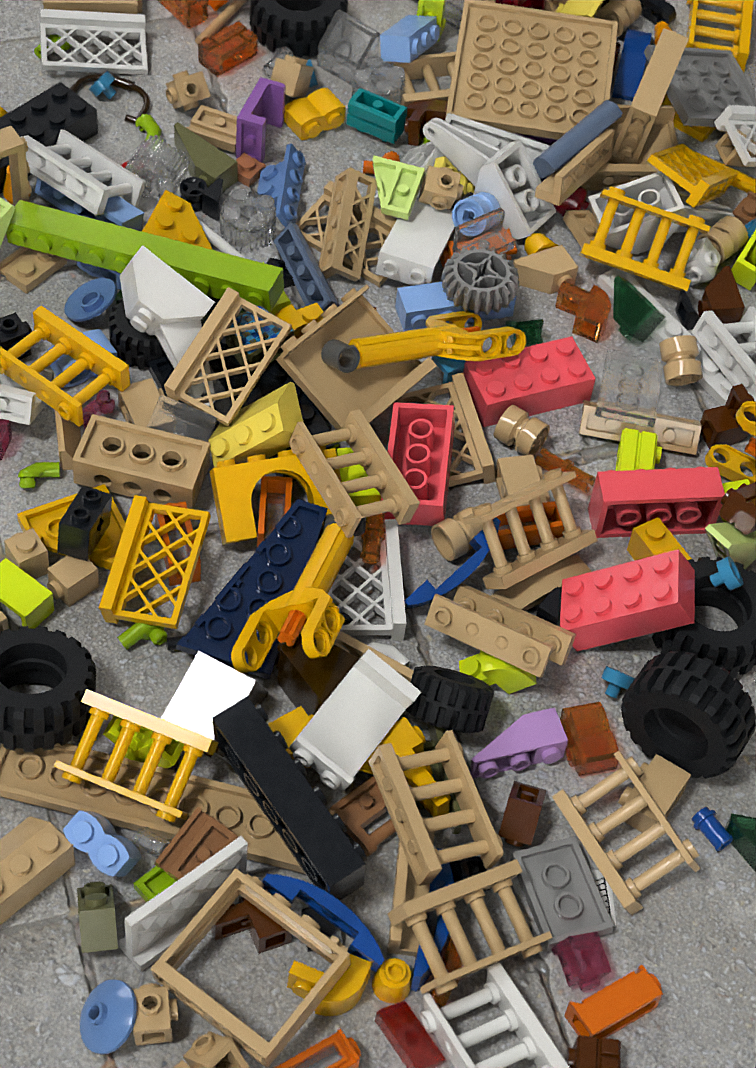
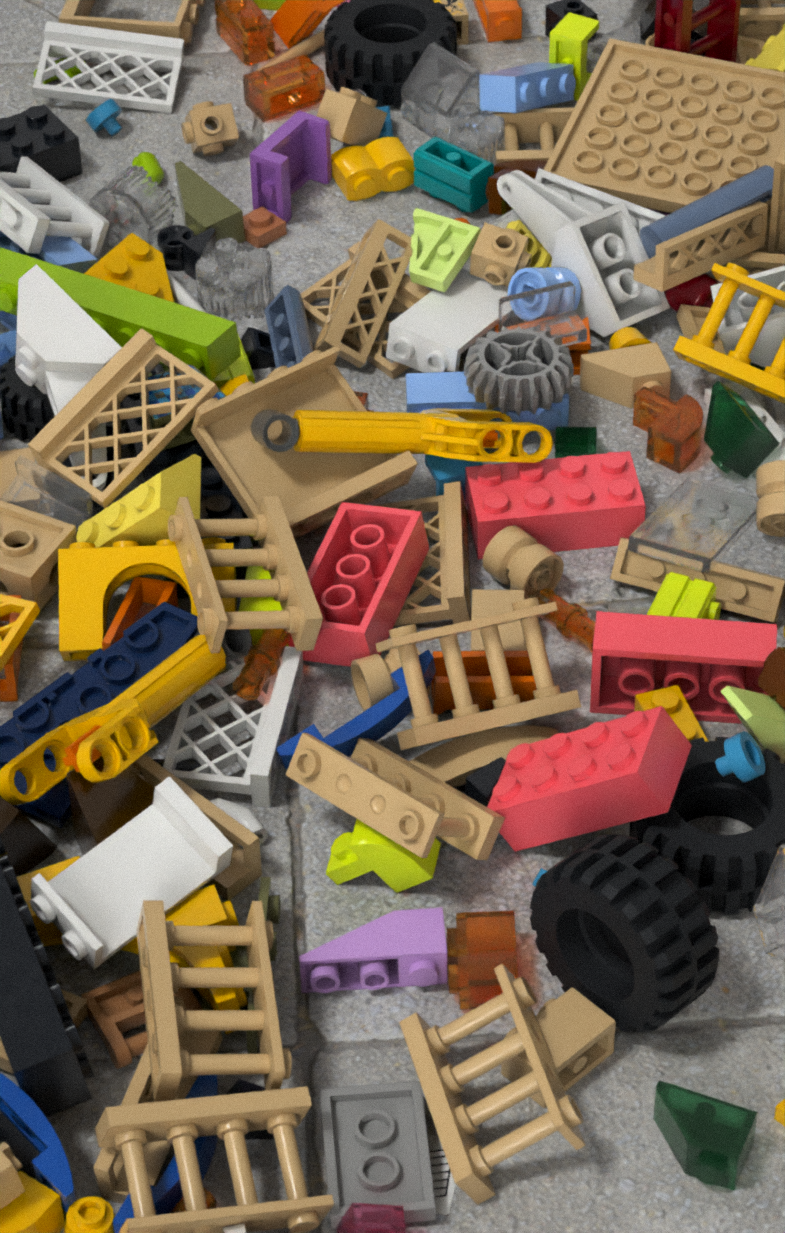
camera: 20 degrees right, 10 degrees down
dark brown piece [70,74,150,124] -> none
tan plate [186,105,237,153] -> none
medium blue bracket [255,143,306,227] -> none
black tyre [406,666,495,733] -> none
reddish brown slope [498,781,546,847] -> none
blue pin [691,807,734,852] -> none

